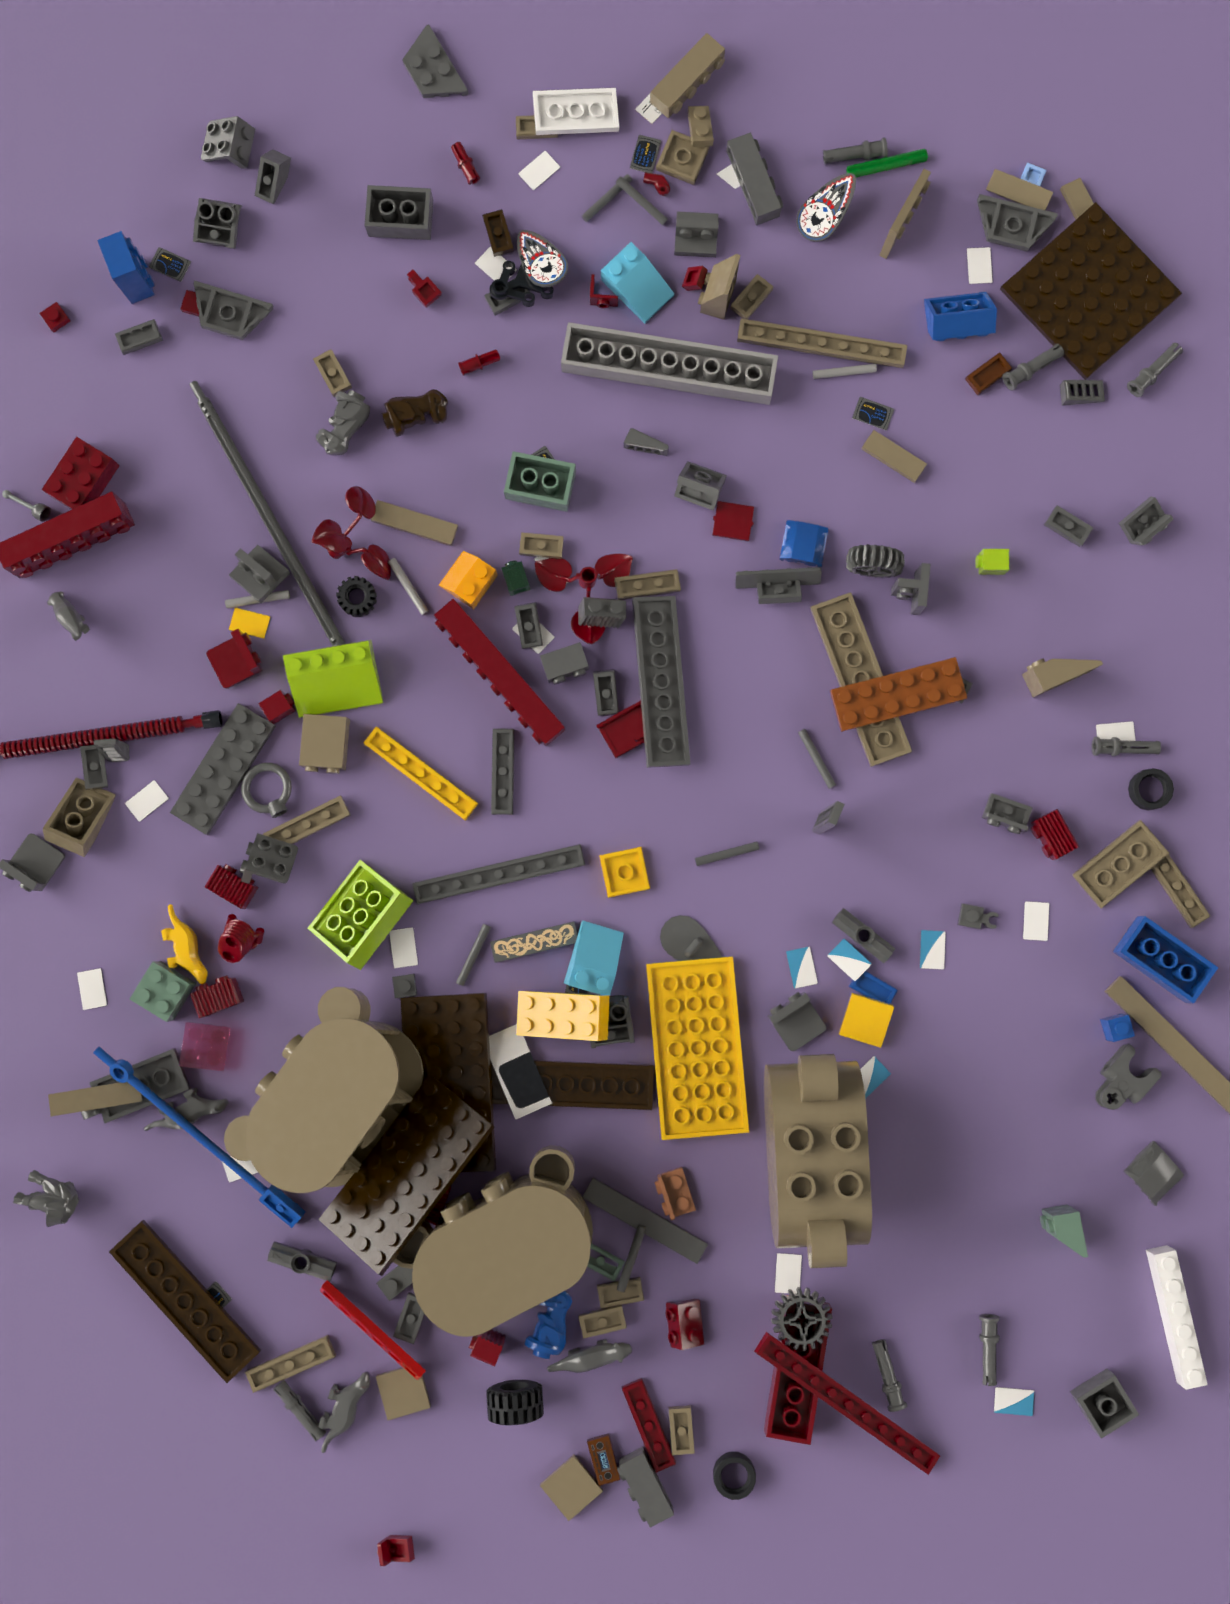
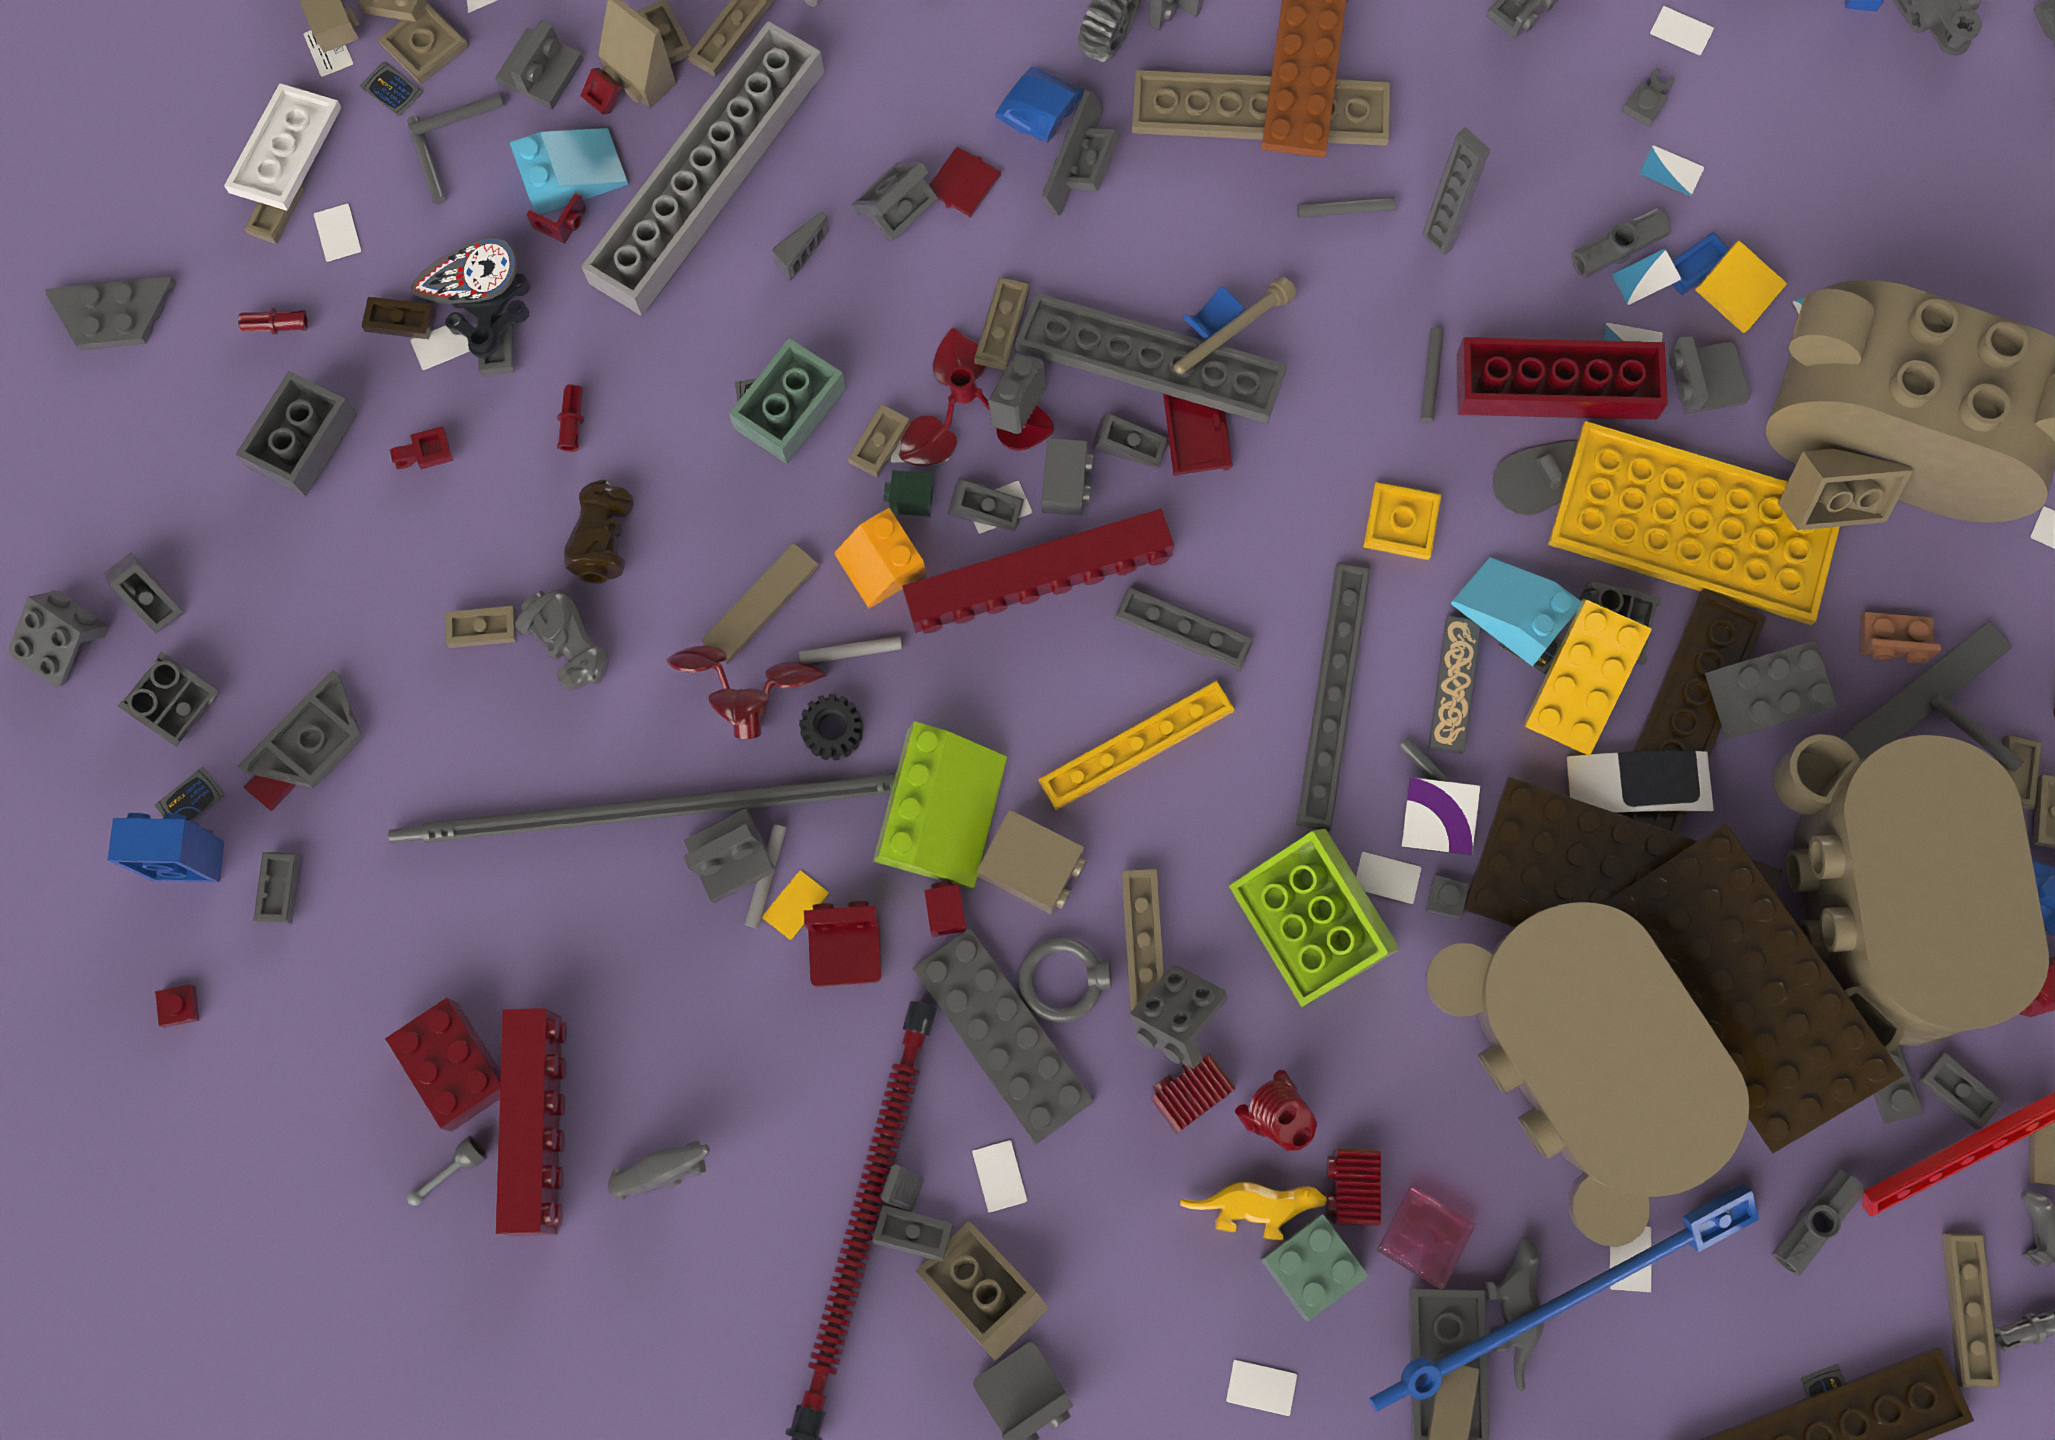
camera: 70 degrees left, 10 degrees down
dark red arm [643,172,670,196] -> none
none -> dark tan piece [1174,276,1296,374]
none -> blue bracket [1183,287,1246,340]
none -> tile [1401,777,1480,856]
none -> dark red brick [1457,337,1668,420]
none -> dark grey brick [1705,640,1838,739]
none -> dark tan slope [1778,449,1913,530]

